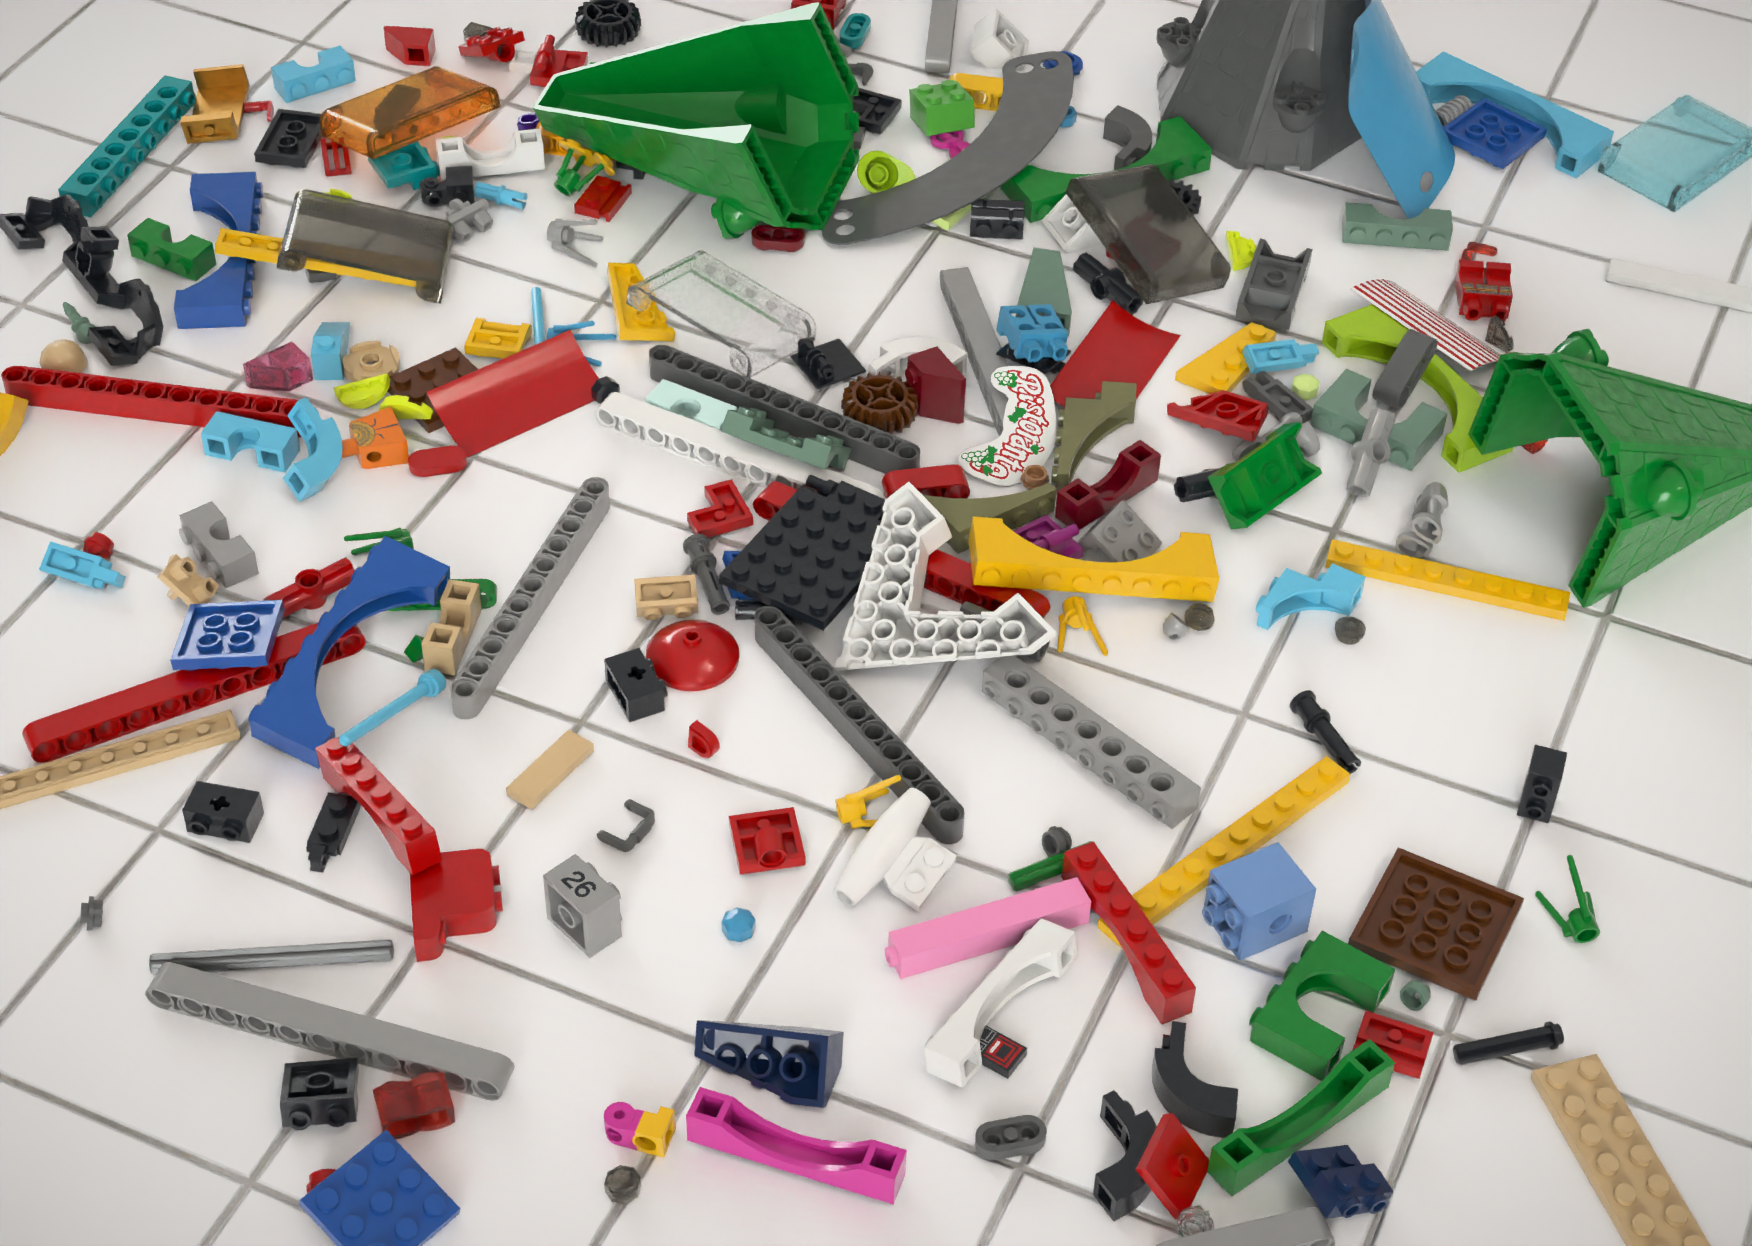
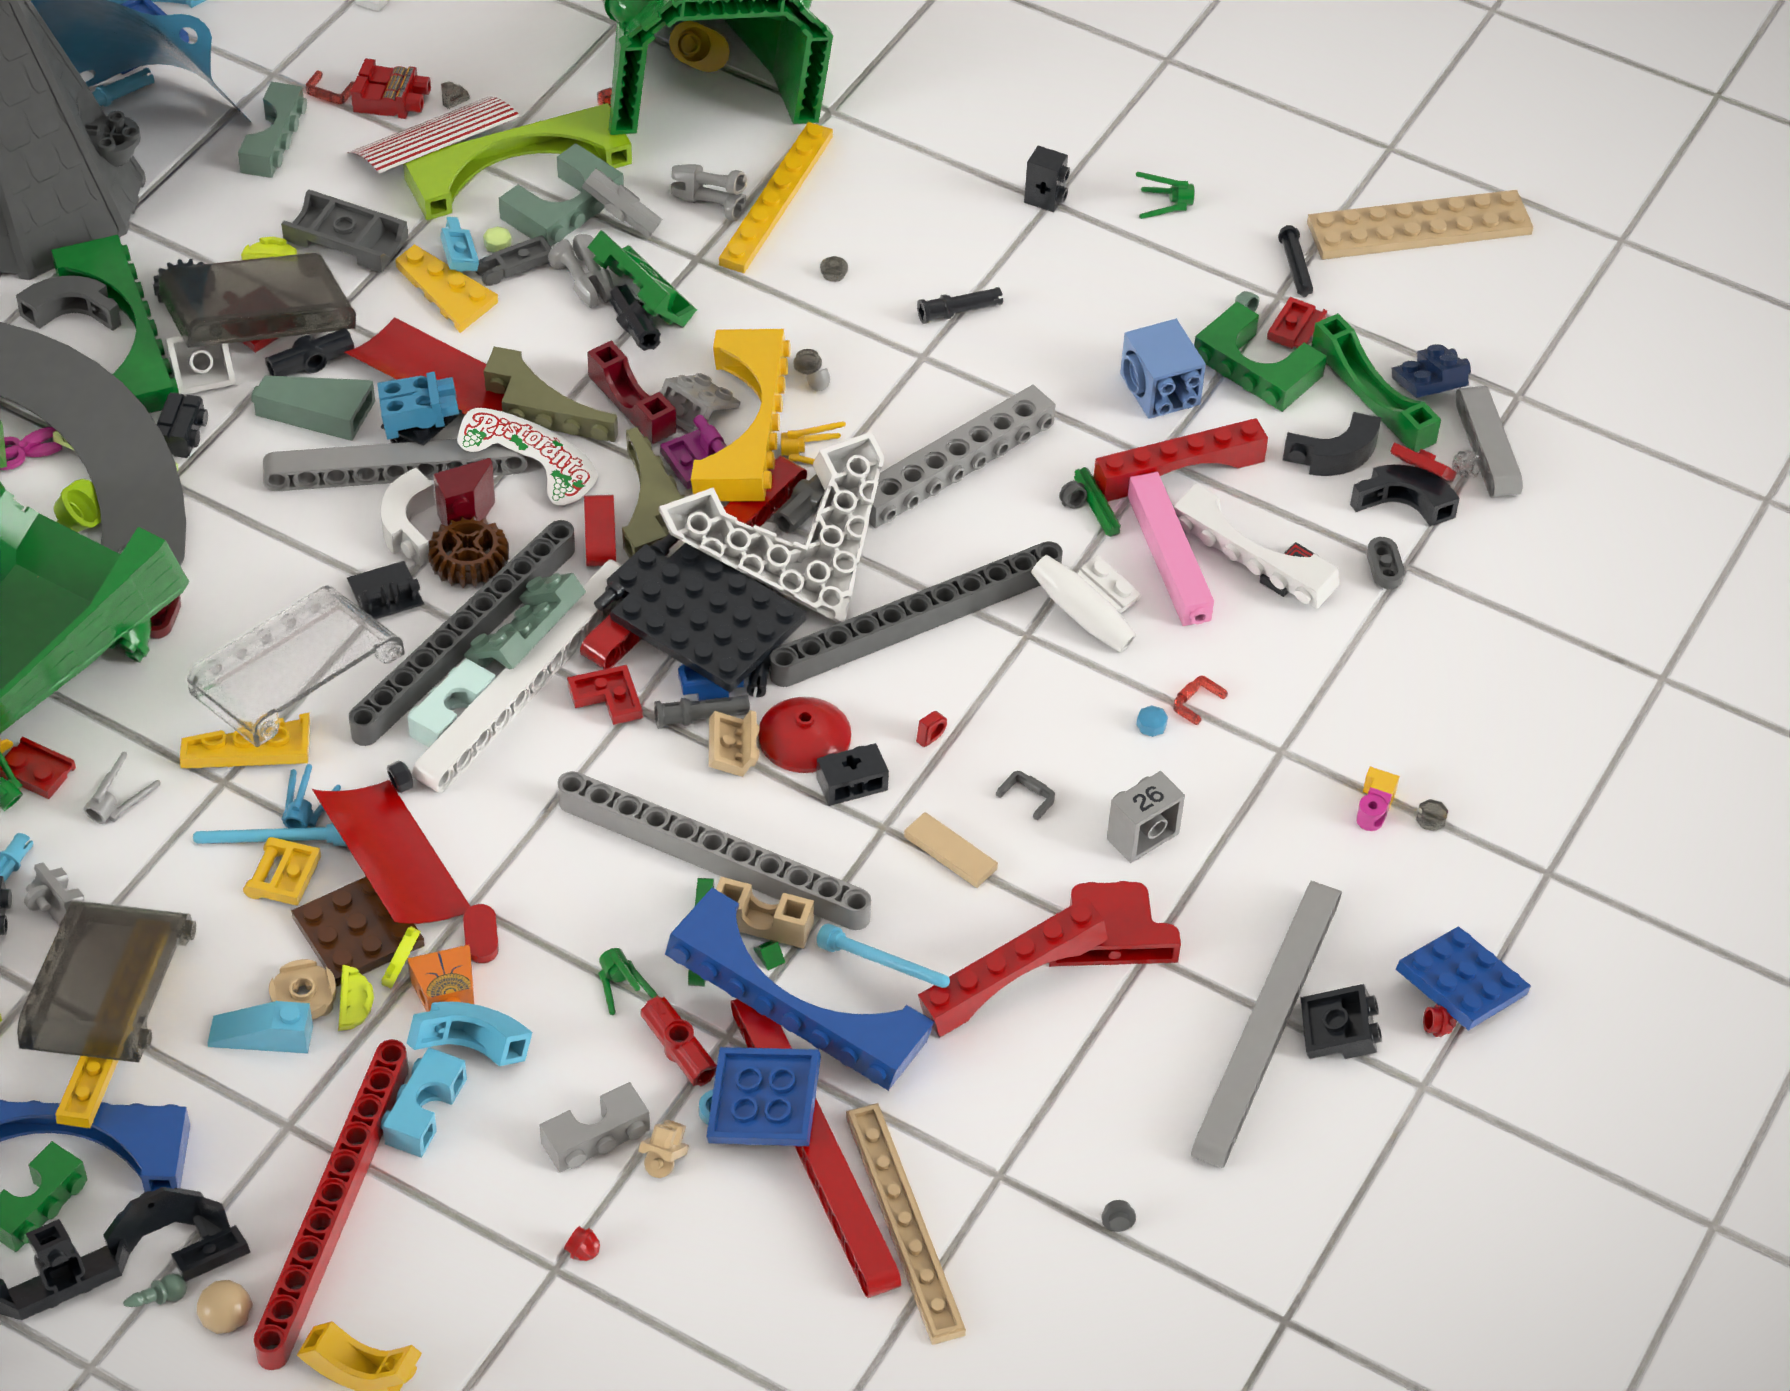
camera: 85 degrees left, 5 degrees up
medium azure hinge [39,541,126,589] -> none
axle [149,940,394,974] -> none
black brick [182,781,264,843] -> none
clear pink slope [243,341,313,391] -> none
black hinge [306,792,361,873] -> none
clear red brick [373,1072,455,1139] -> none
dark pink arch [686,1087,907,1205] -> none
dark blue wedge [694,1020,844,1108] -> none
red plate [729,807,806,875] -> none
yellow plant [835,775,901,829] -> none
medium nougat plate [1021,465,1049,490] -> none
yellow plate [1098,756,1351,948] -> none
red wing [1167,390,1268,442] -> none
medium azure arch [1256,563,1366,630] -> none
reddish brown plate [1348,847,1524,1001] -> none
dark grey beam [1372,329,1438,409] -> none
none -> clear red piece [1173,675,1228,725]

